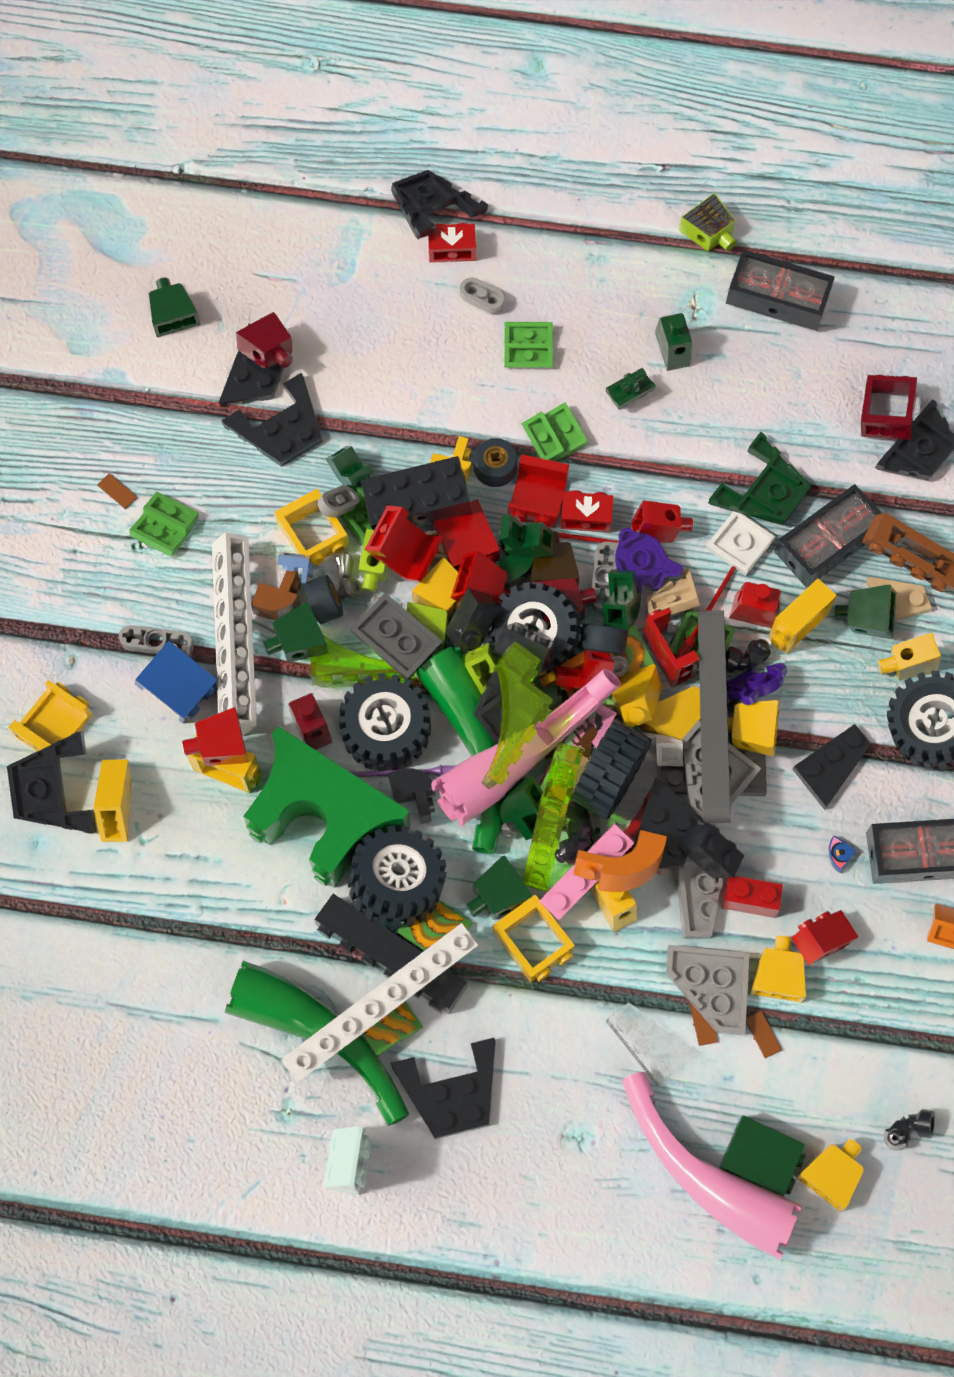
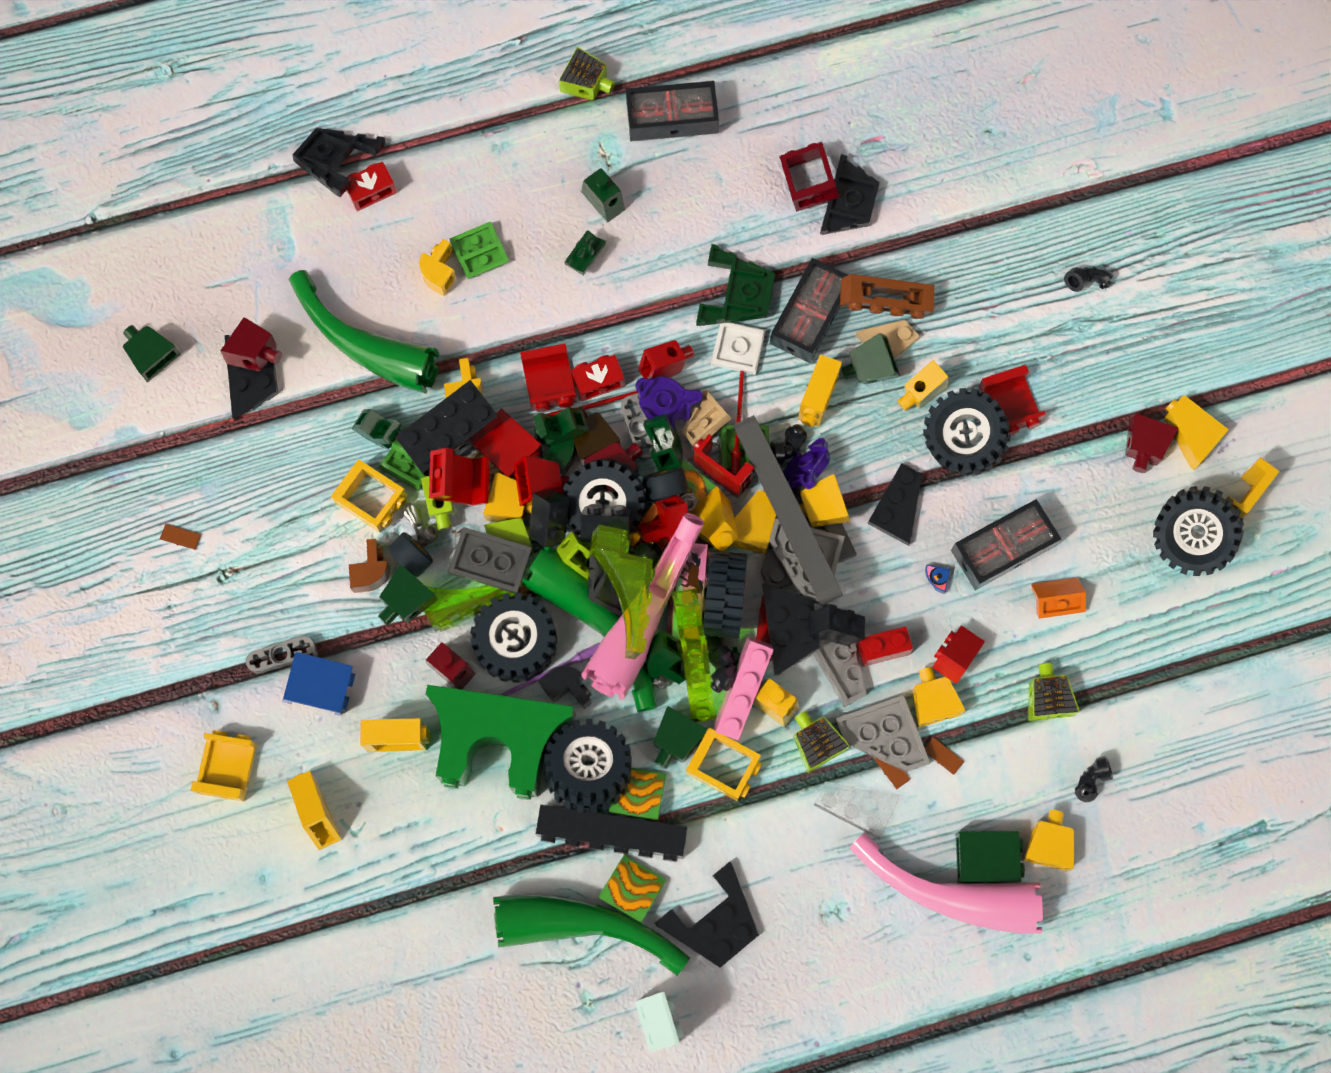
camera: 25 degrees left, 5 degrees up
black wing [7,731,97,834] -> none
bright green slope [129,492,199,557] -> none
red torso [182,707,248,766] -> none
white brick [212,532,256,735] -> none
black wing [221,373,322,467] -> none
medium blue bracket [277,551,314,584] -> none
white brick [281,923,478,1082] -> none
light grey plate [318,486,359,518] -> none
light grey plate [460,277,504,313] -> none
black wheel [474,438,518,487] -> none
bright green slope [521,402,589,461] -> none
orange arch [573,830,667,892] -> none
white slope [640,732,683,766] -> none
red torso [729,582,782,629] -> none
none -> green brick [289,270,439,394]
none -> yellow brick [419,239,456,296]
none -> torso [793,710,850,774]
none -> torso [1028,663,1079,721]

